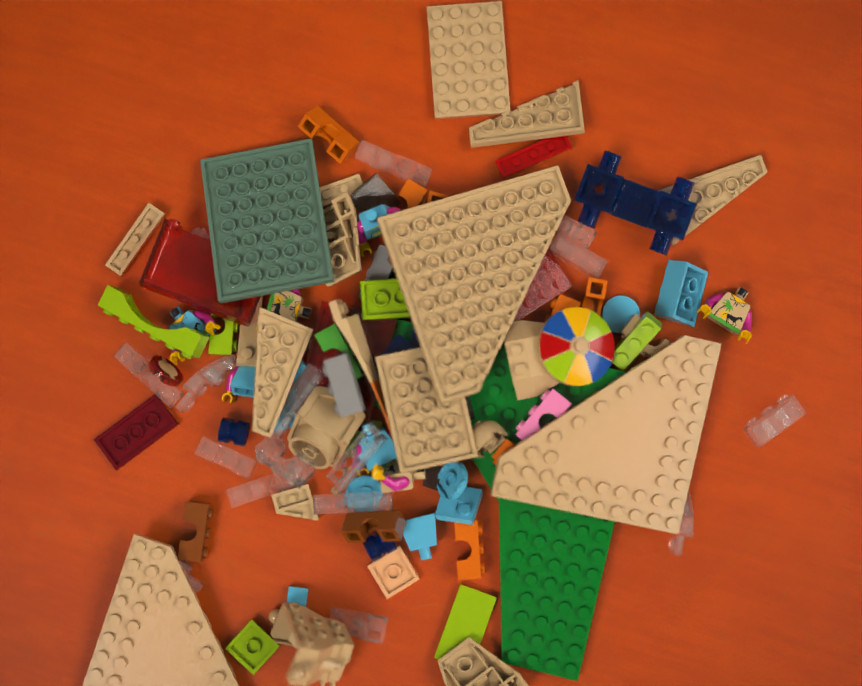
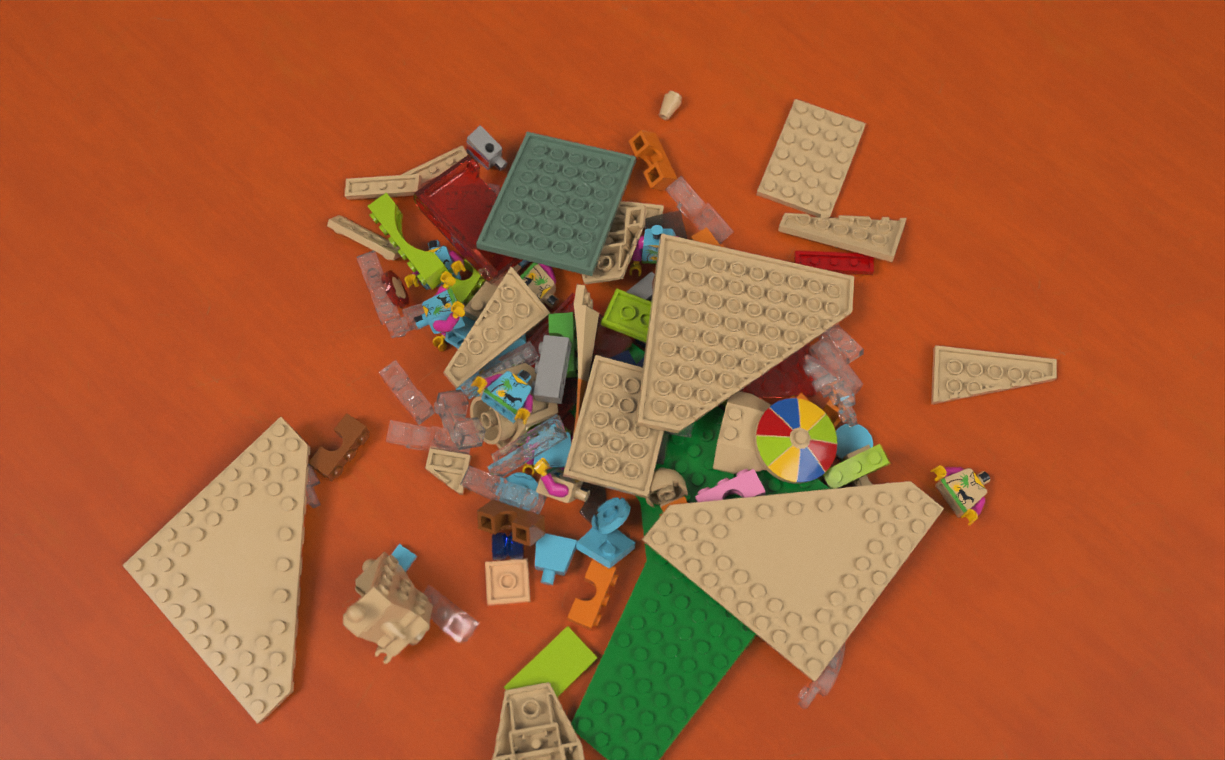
camera: 25 degrees right, 15 degrees down
dark red tile [94,394,179,471] -> none
clear blue wheel [218,417,250,447] -> none
lime plate [225,619,281,675] -> none
clear blue piece [574,151,697,256] -> none
medium azure slope [654,260,709,327] -> none
clear brick [743,394,807,447] -> none
none -> tan plate [327,215,401,260]
none -> tan plate [345,174,422,200]
none -> torso [414,271,465,334]
none -> light grey torso [466,125,508,171]
none -> torso [471,370,533,425]
none -> tan cone [659,91,682,120]
none -> clear slope [803,355,857,428]

